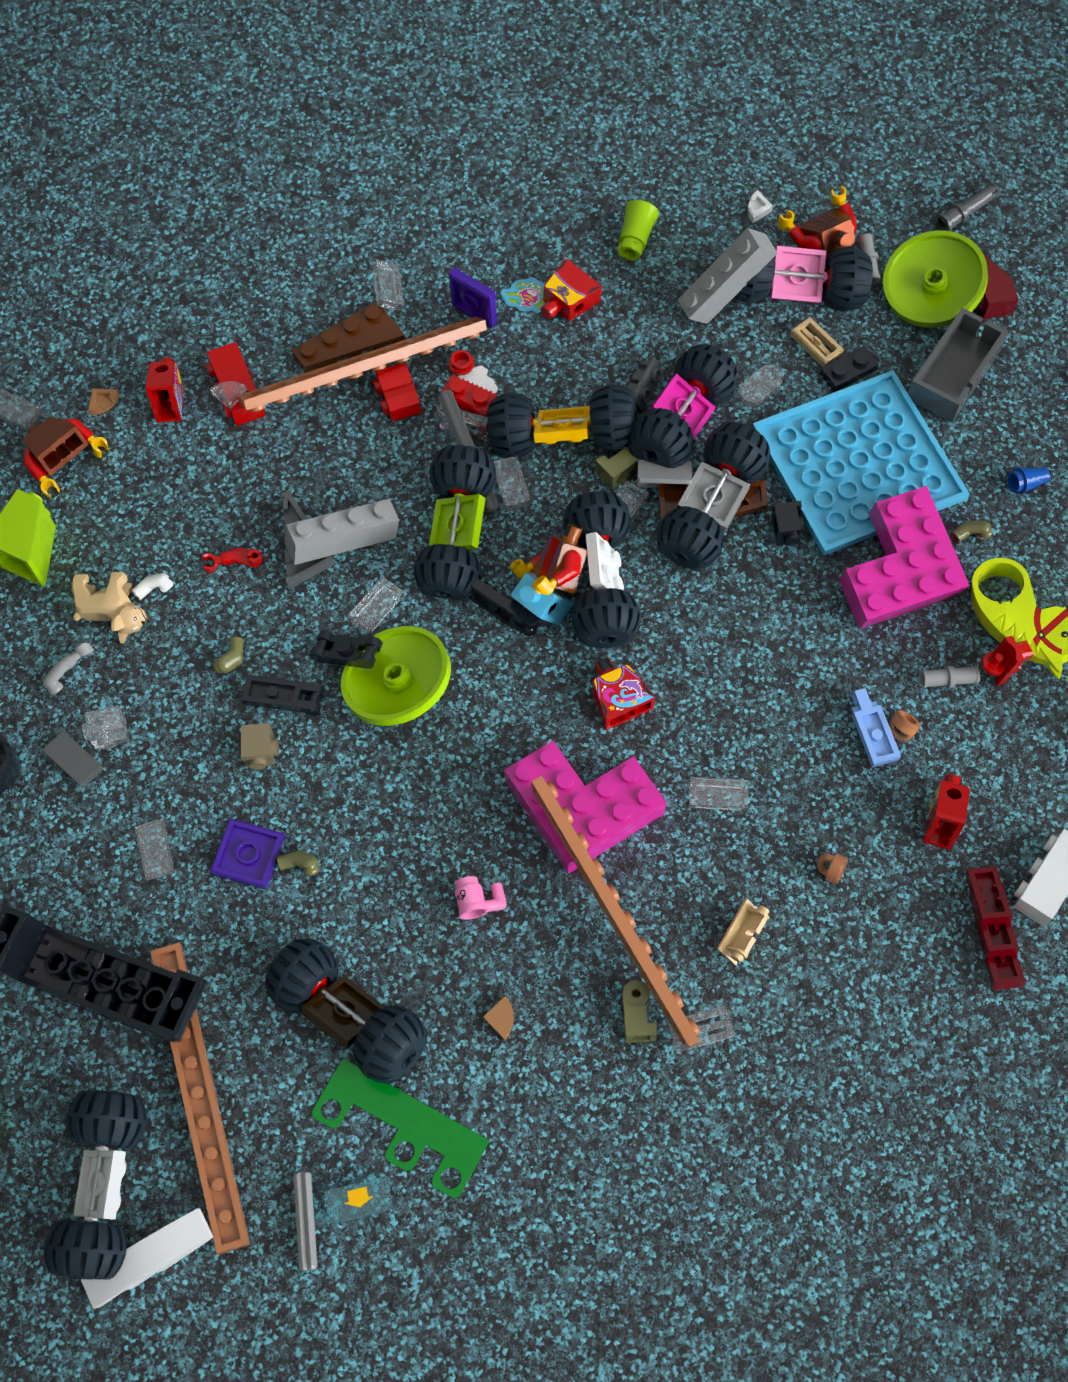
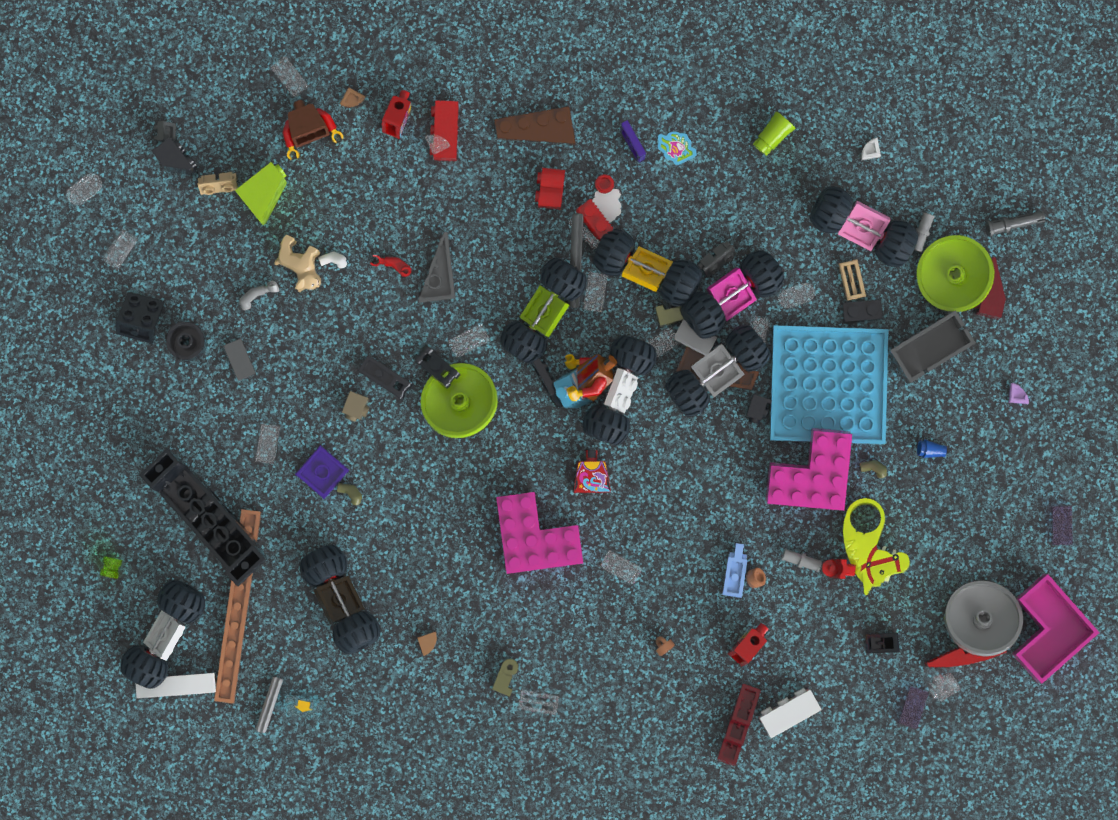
camera: 20 degrees right, 20 degrees up
clear brick [82,705,129,749] -> none
olive arm [213,637,244,674] -> none
plate [237,316,487,412] -> none
light grey brick [285,499,399,565] -> none
green piece [312,1058,490,1198] -> none
clear tile [372,260,405,311] -> none
bright pink piece [454,876,507,920] -> none
nougat plate [530,776,700,1050] -> none
red torso [540,258,602,320] -> none
light grey brick [678,228,777,324] -> none
tan hinge [717,898,770,965] -> none
torso [778,186,857,256] -> none

